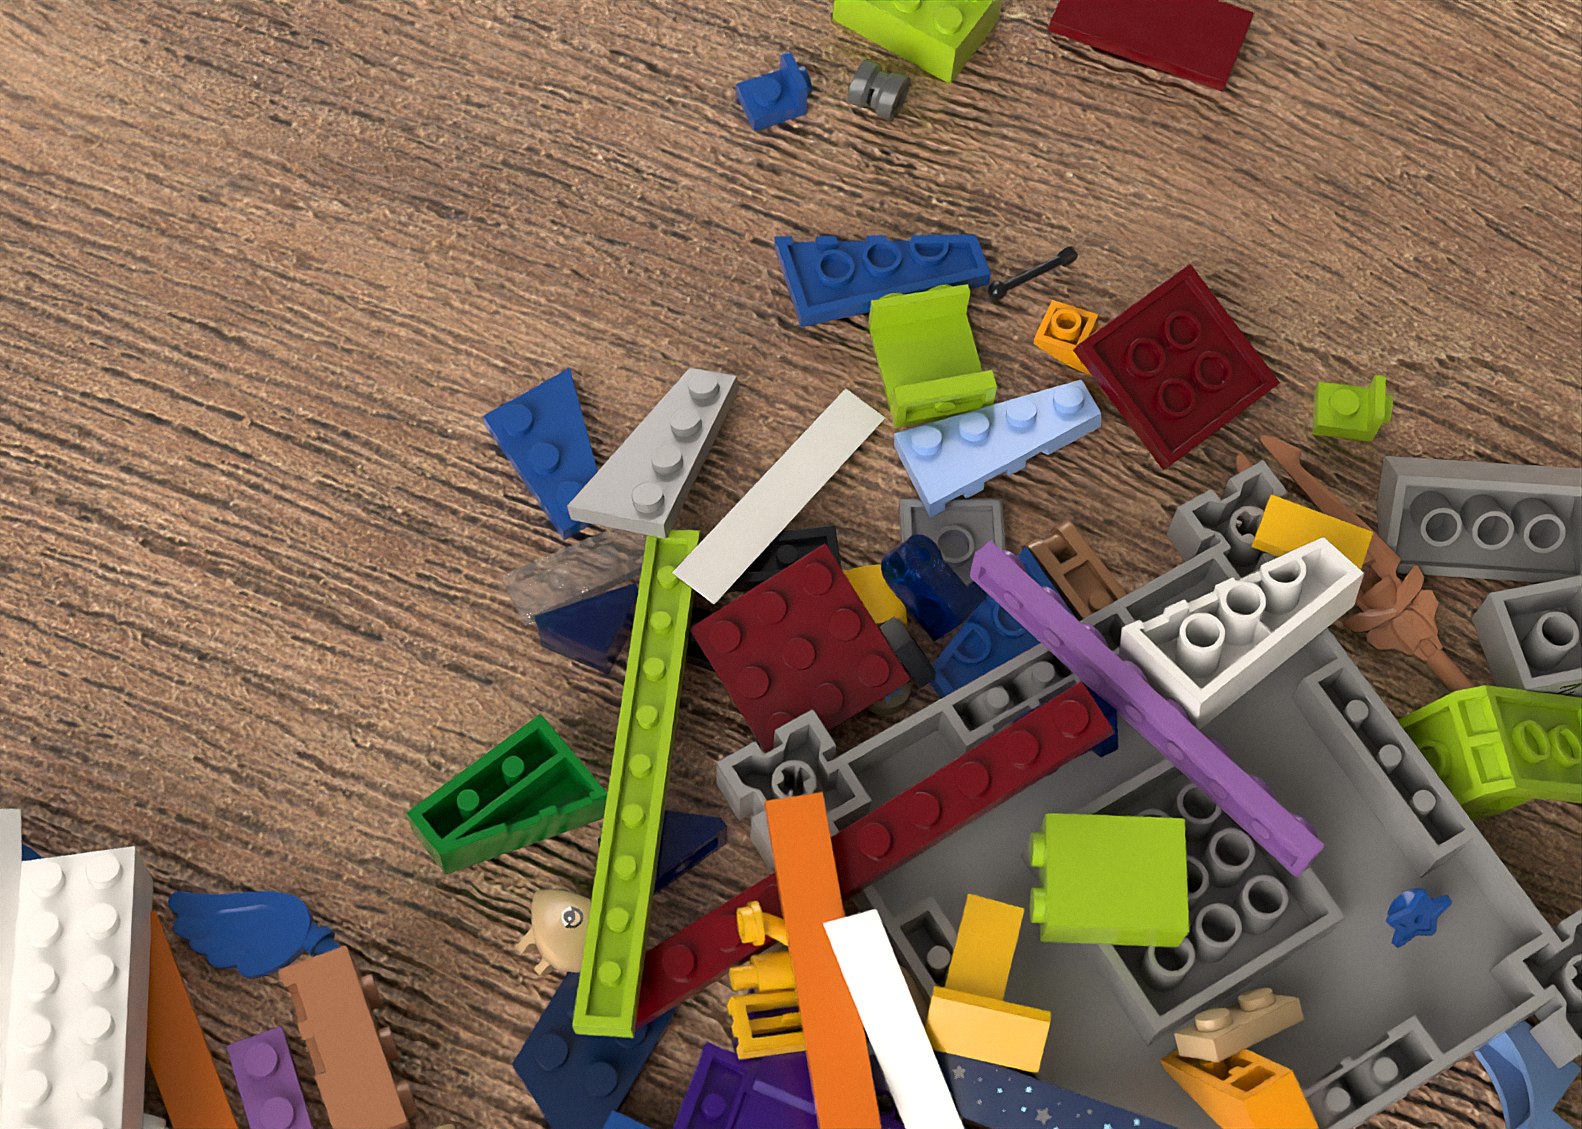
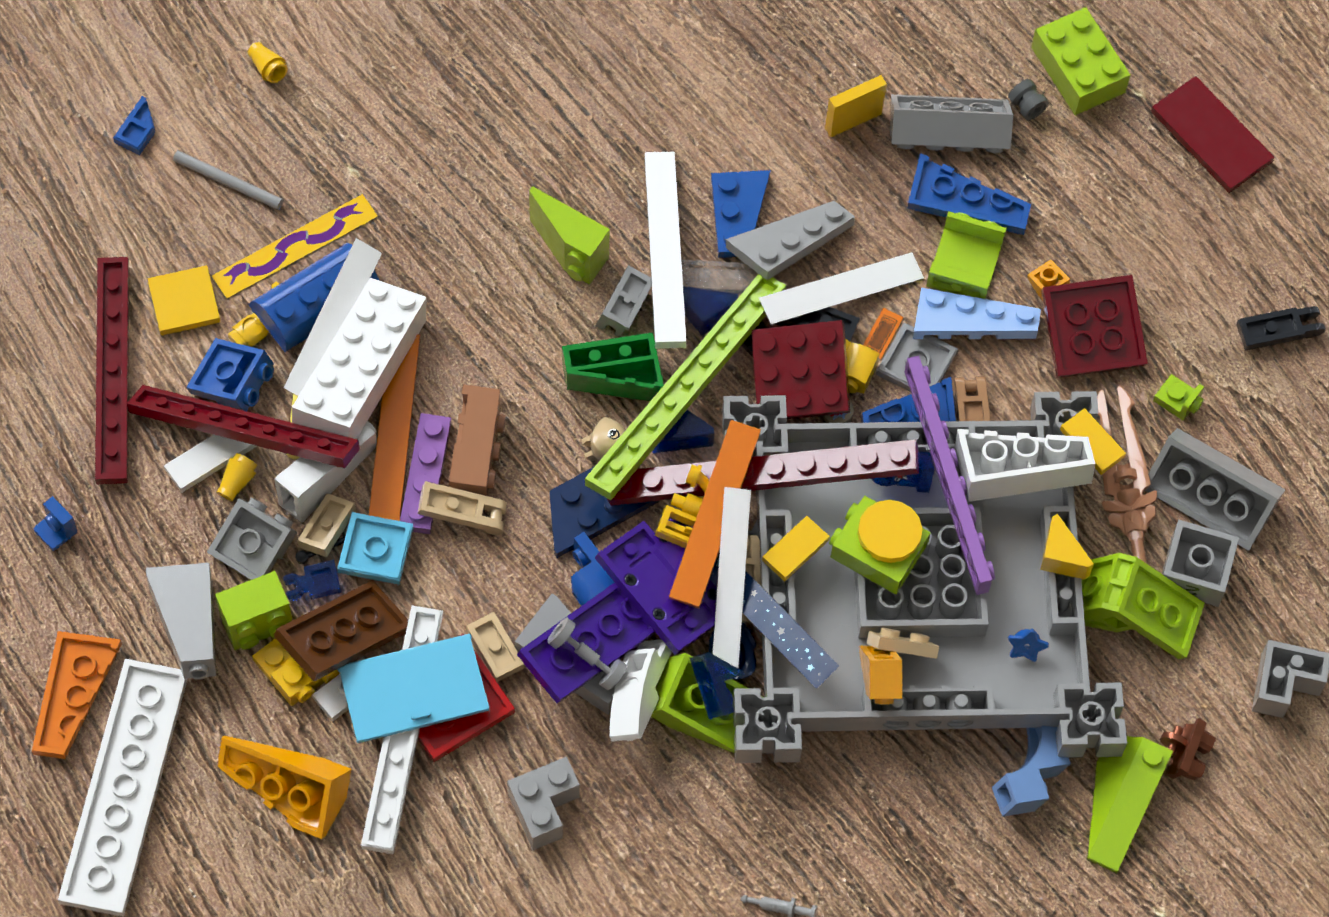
camera: 30 degrees right, 0 degrees up
blue animal [168,891,341,979] -> none
blue bracket [736,52,812,131] -> none
black tile [880,616,936,688] -> none
clear blue leg [881,534,988,642] -> none
yellow tile [924,986,1051,1073] -> none
black hinge [988,246,1078,300] -> none
none -> lime slope [529,186,610,285]
none -> light grey hinge [595,265,652,336]
none -> white tile [645,152,686,349]
none -> yellow tile [825,75,887,137]
none -> yellow tile [858,500,923,563]
none -> sticker [863,308,904,359]
none -> light grey slope [890,94,1013,153]
none -> yellow slope [1040,514,1094,579]
none -> black hinge [1236,306,1326,351]

